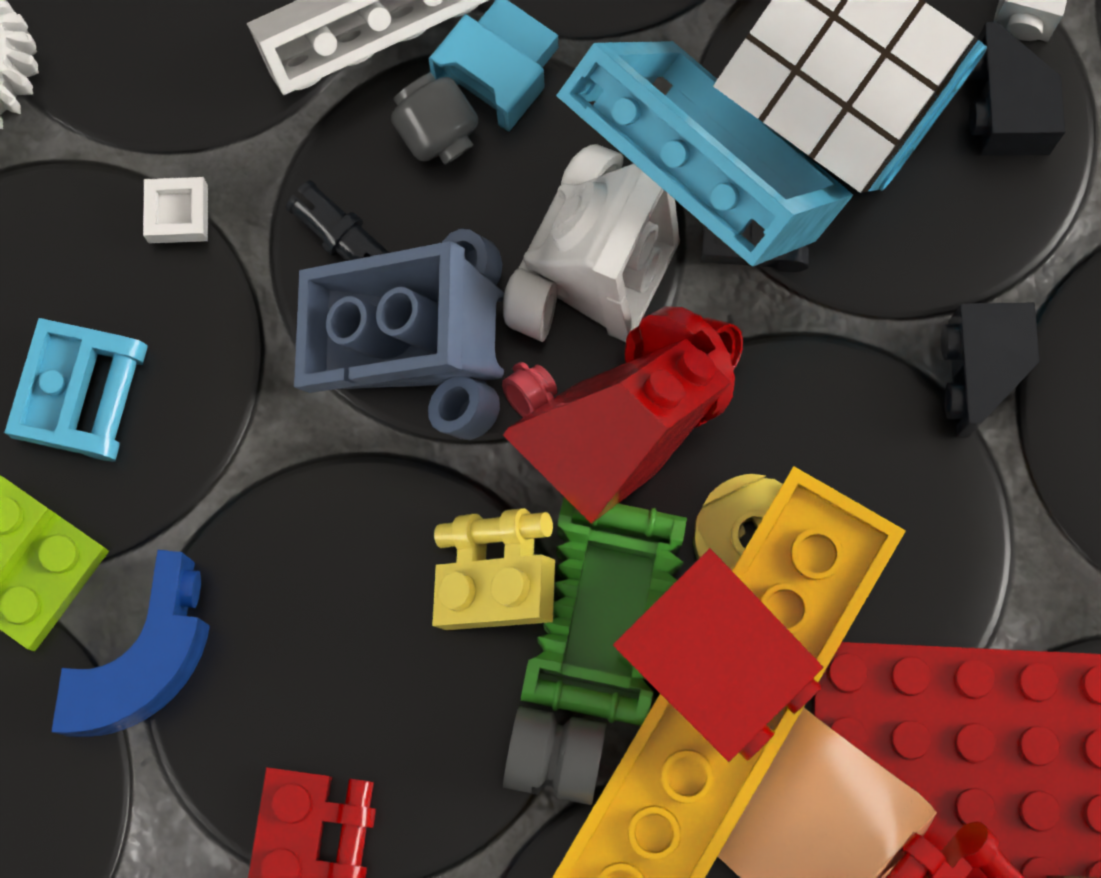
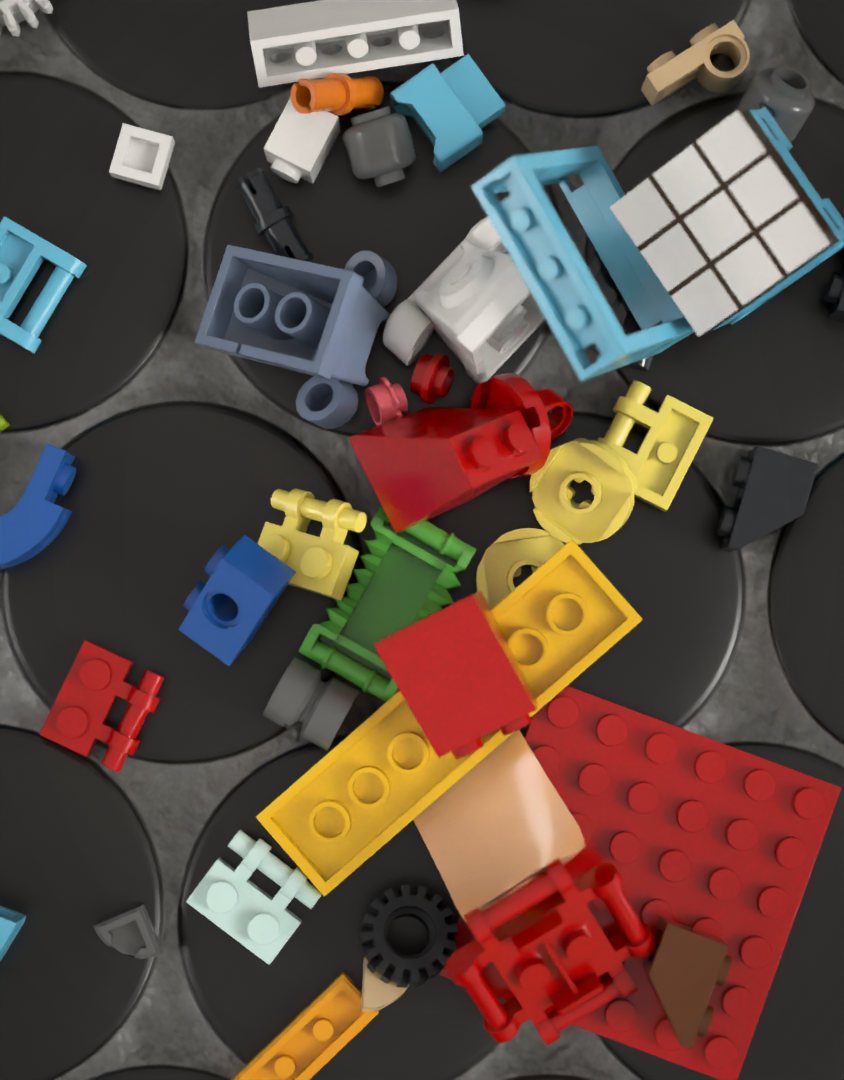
camera: 15 degrees right, 10 degrees up
none -> blue brick [178,535,296,666]
none -> white brick [264,98,340,184]
none -> orange pin [290,73,384,116]
none -> red plate [411,353,454,404]
none -> light yellow plate [530,438,637,545]
none -> light yellow plate [597,380,714,512]

